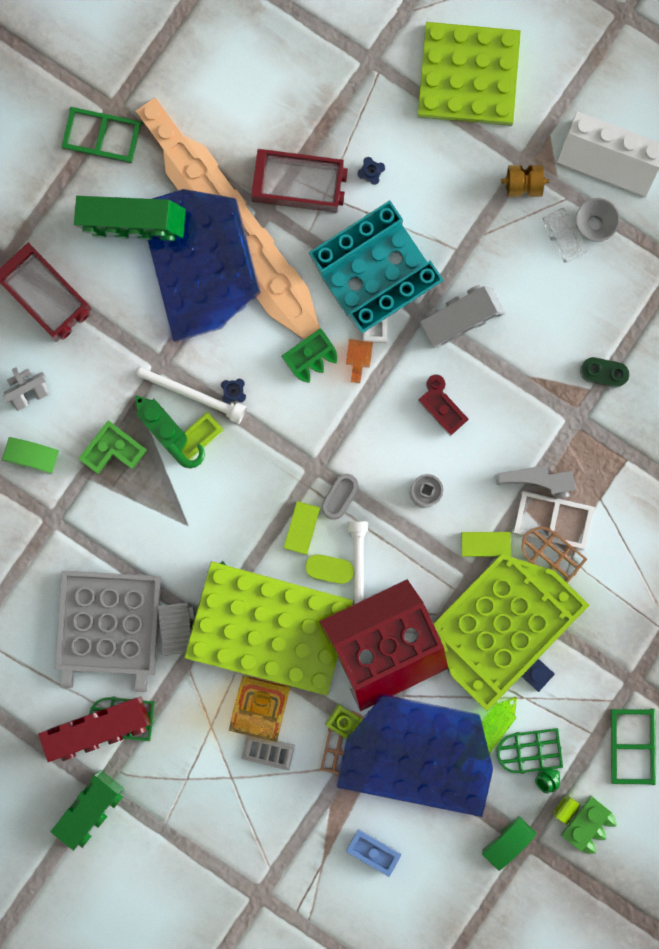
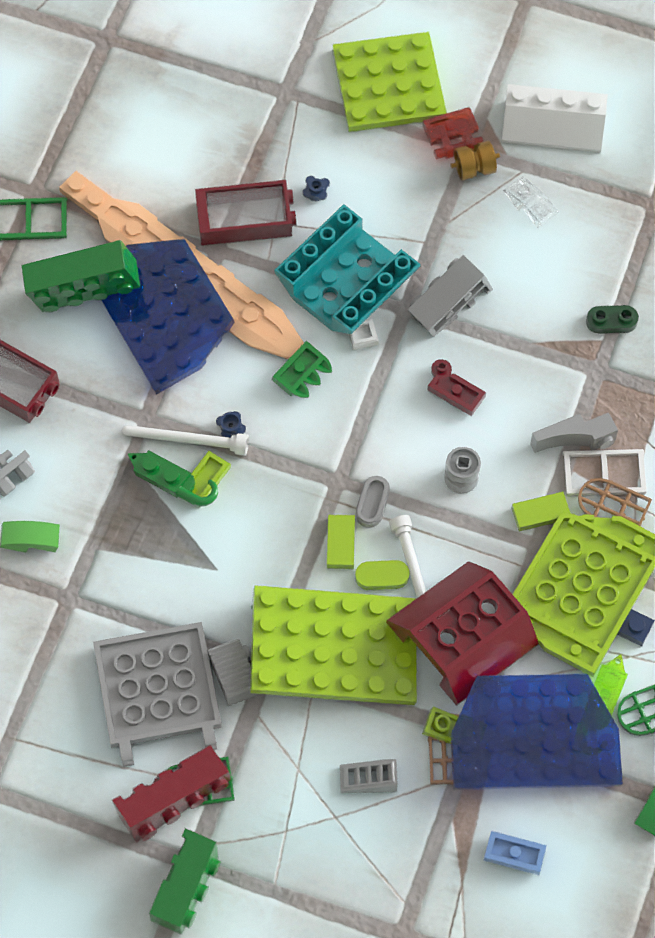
camera: 10 degrees left, 20 degrees down
bright green plate [78,420,148,474] -> none
clear yellow slope [229,675,290,742] -> none
clear orange plate [346,339,373,383] -> none
light grey piece [575,198,620,242] -> none
none -> clear red plate [422,107,484,159]

